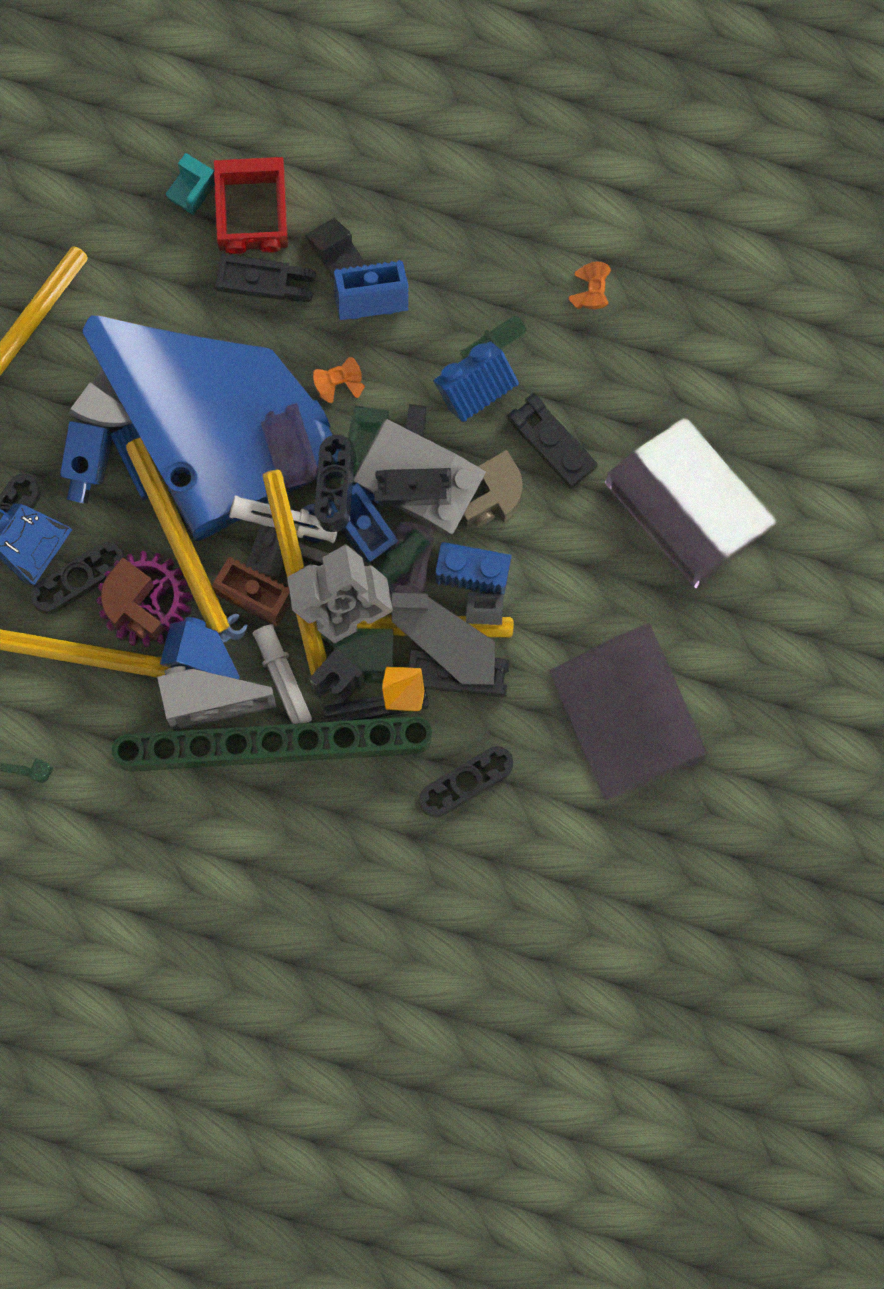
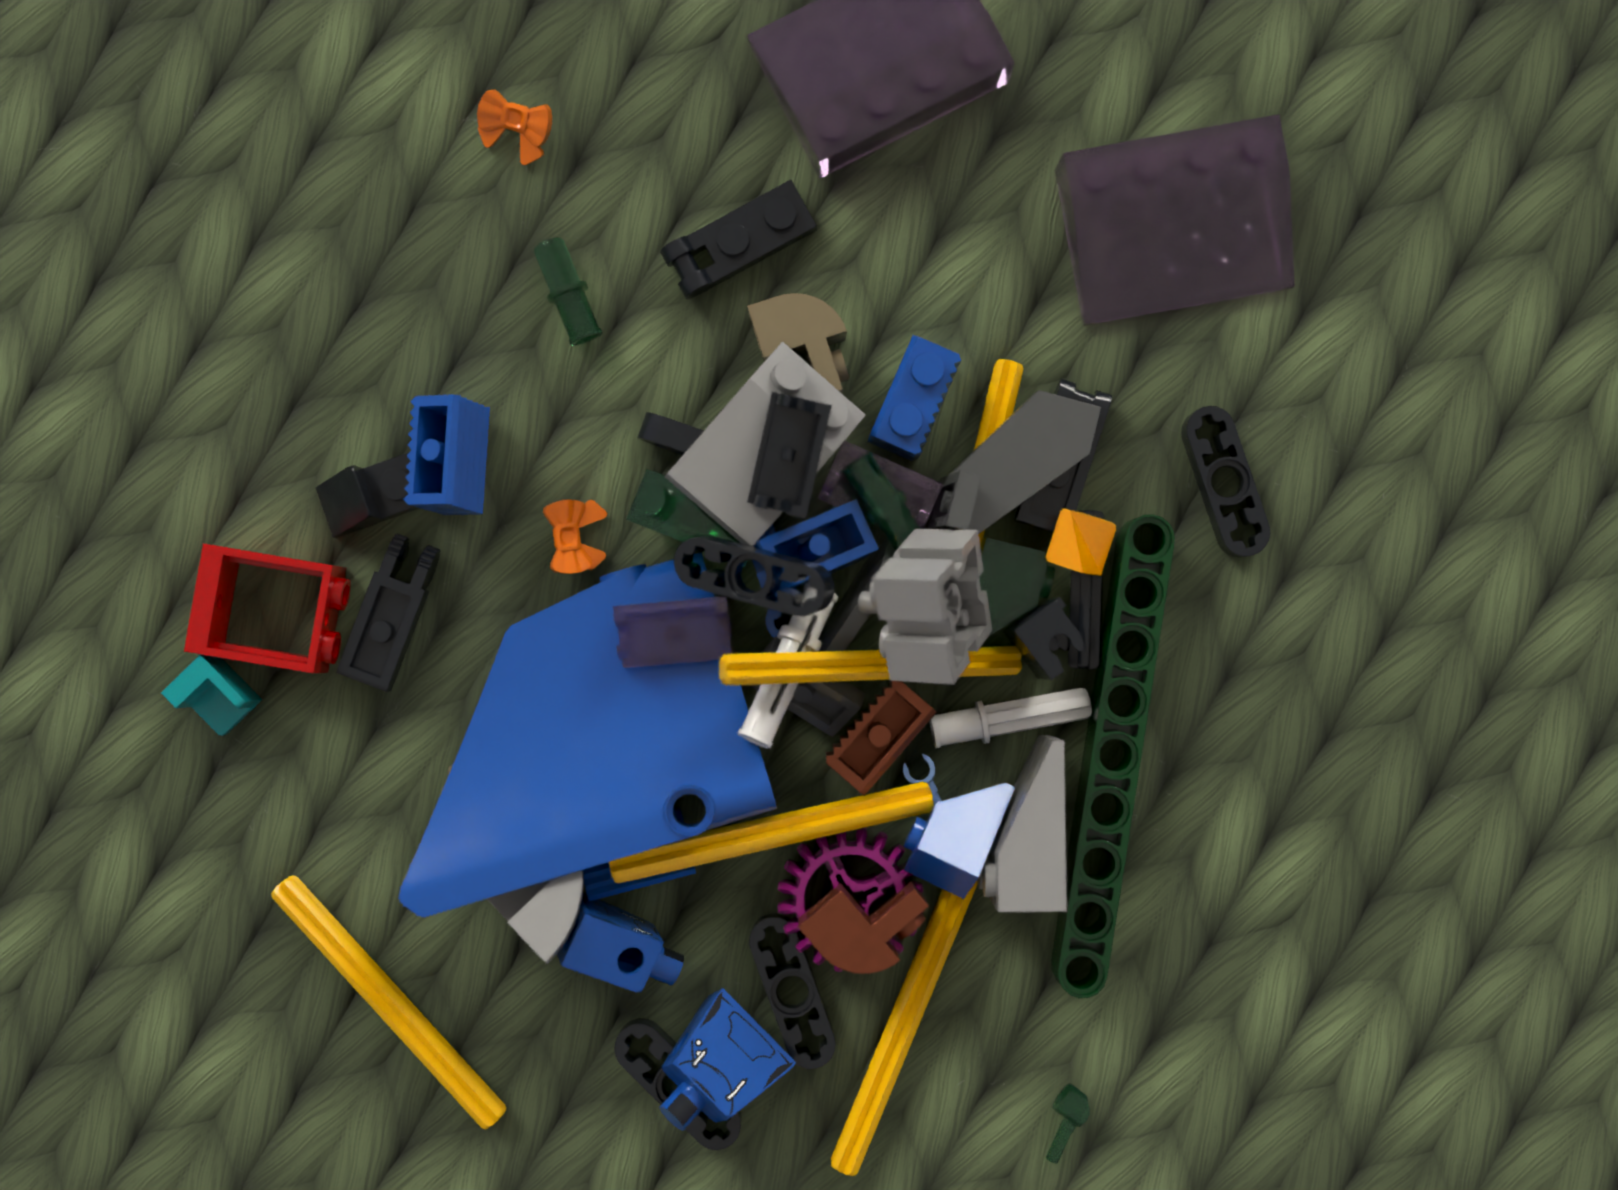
camera: 75 degrees left, 10 degrees up
blue brick [433,341,519,422] -> none
dark grey tile [466,593,504,625] -> none

